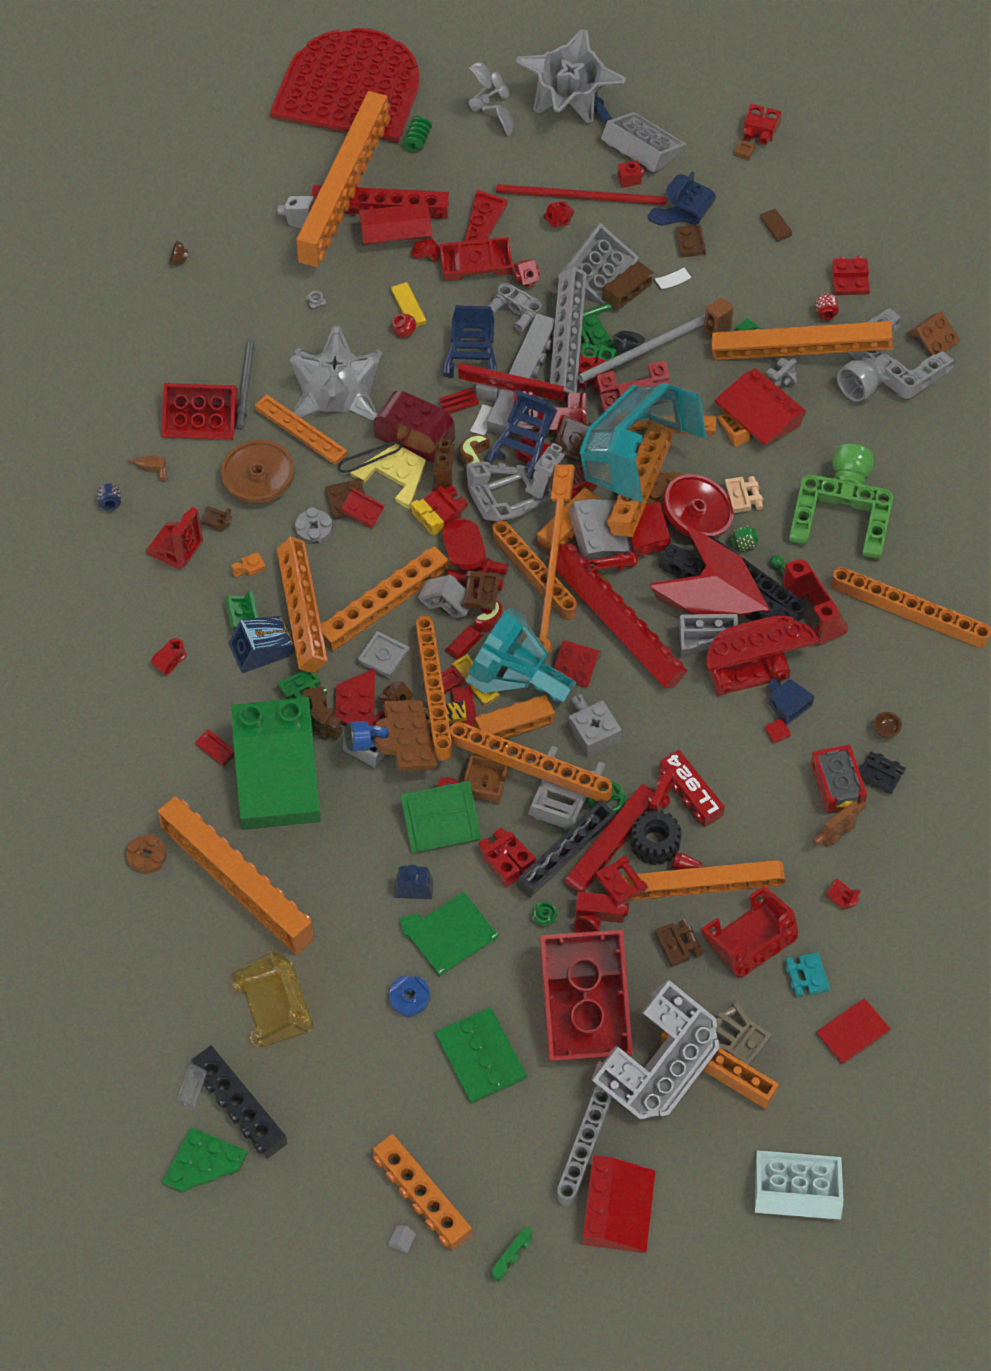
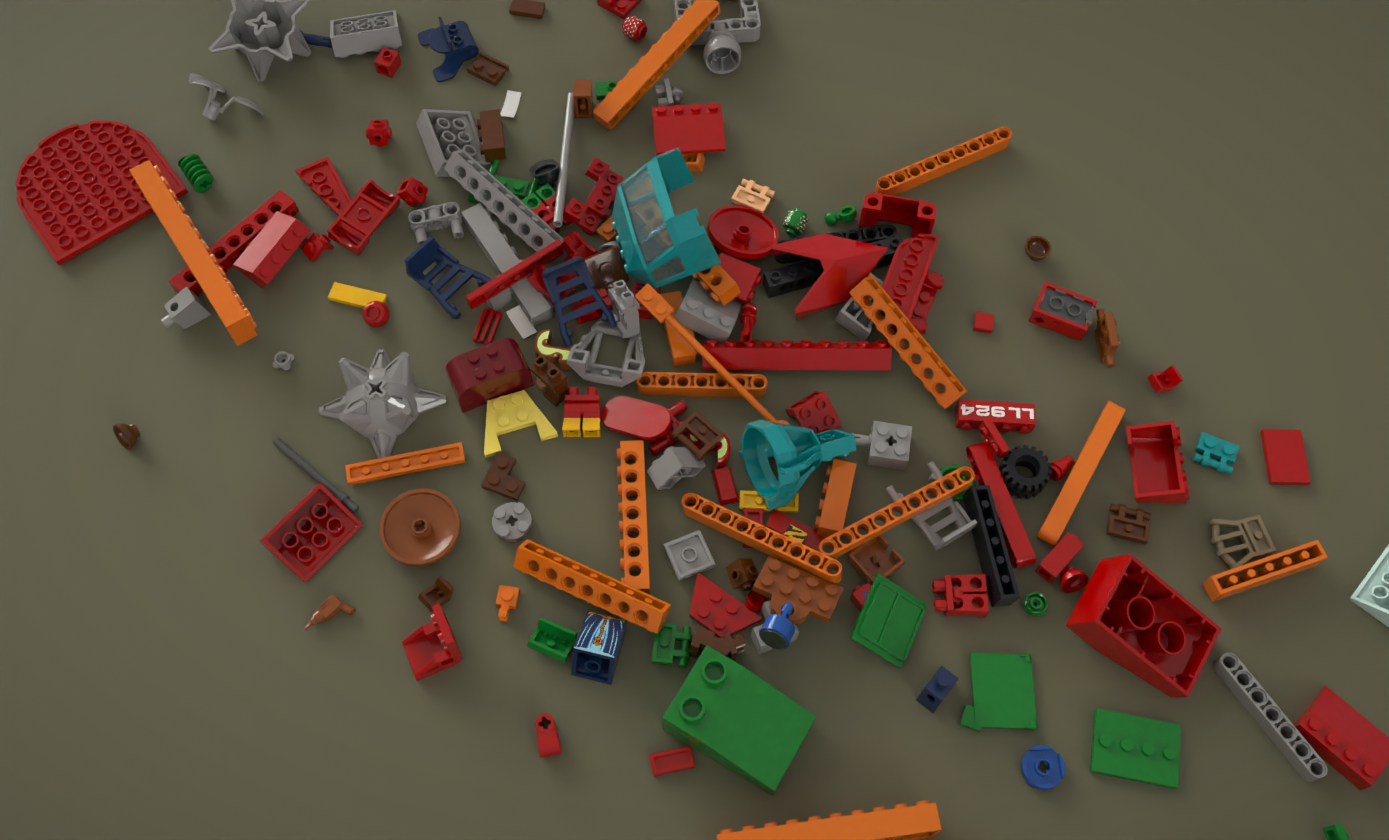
camera: 55 degrees left, 5 degrees up
dark blue head [97,484,121,511] -> none
black piece [338,441,402,473] -> none
red plate [340,488,385,529] -> none
red piece [496,184,667,205] -> none
light grey slope [591,980,719,1119] -> none
red plate [596,856,648,906] -> none
dark blue torso [767,679,815,725] -> none
bright green piece [789,444,893,560] -> none
black plate [859,751,906,795] -> none
none -> orange brick [849,275,968,409]

